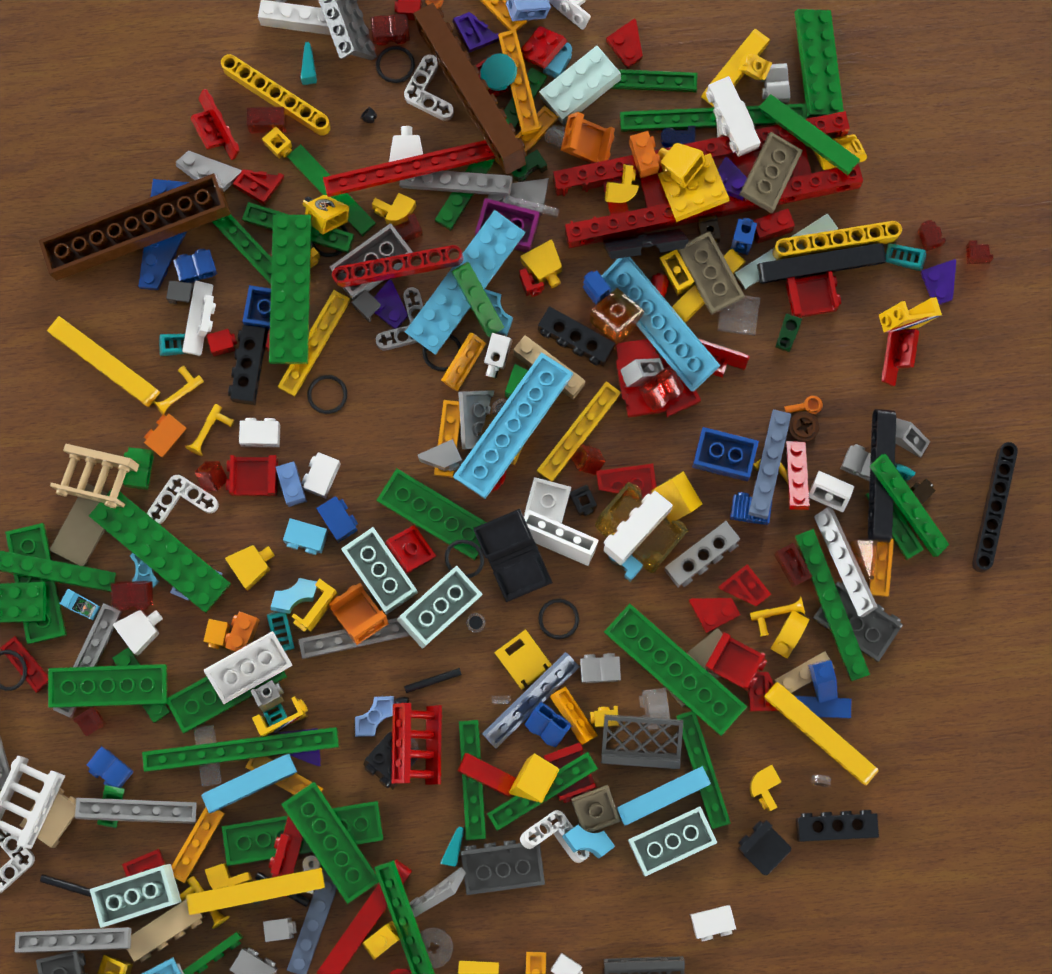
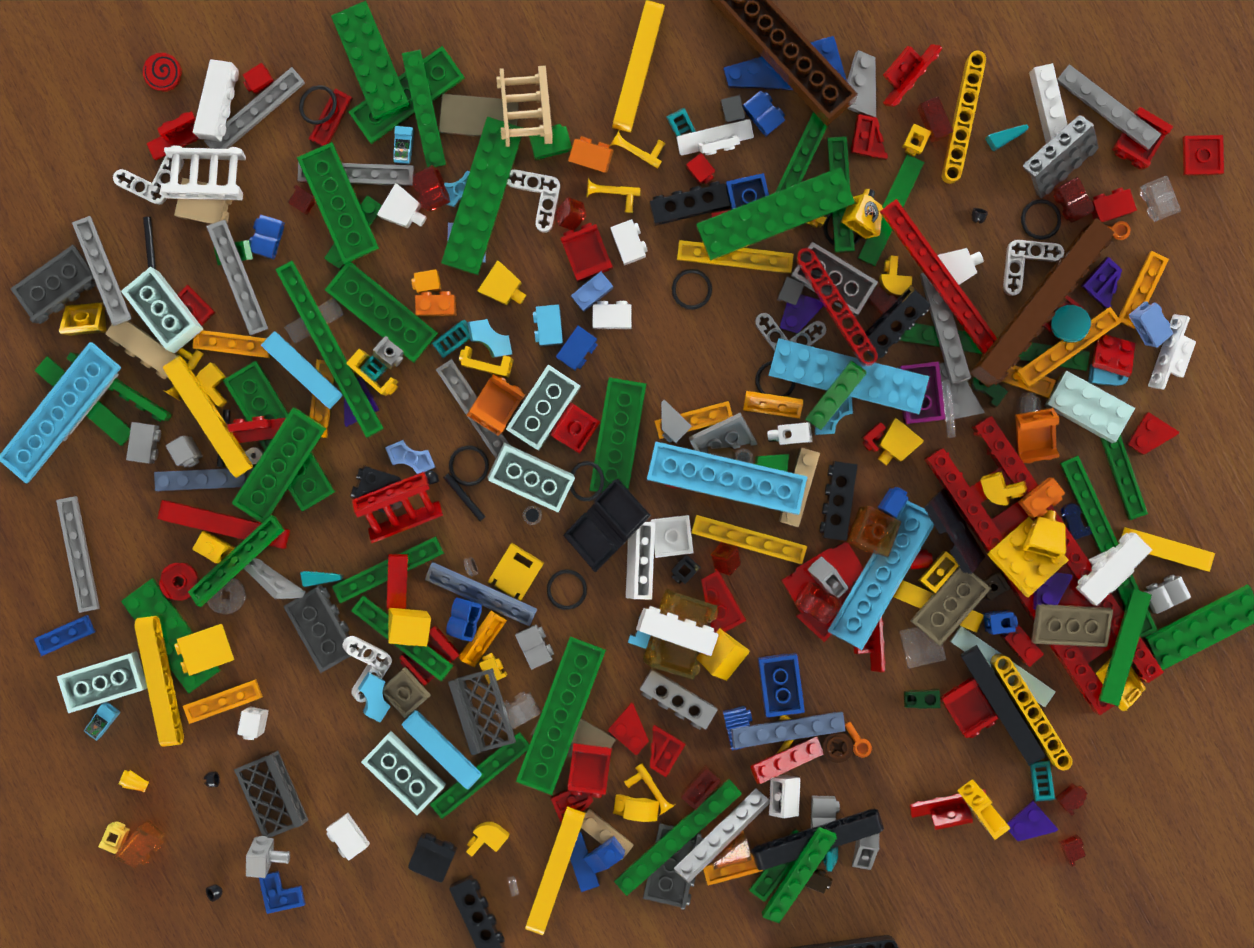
camera: 65 degrees right, 10 degrees up
white plate [204,631,293,704] -> none
yellow brick [738,53,772,80] -> none
none -> black tyre [449,446,489,486]
none -> black brick [857,285,931,361]

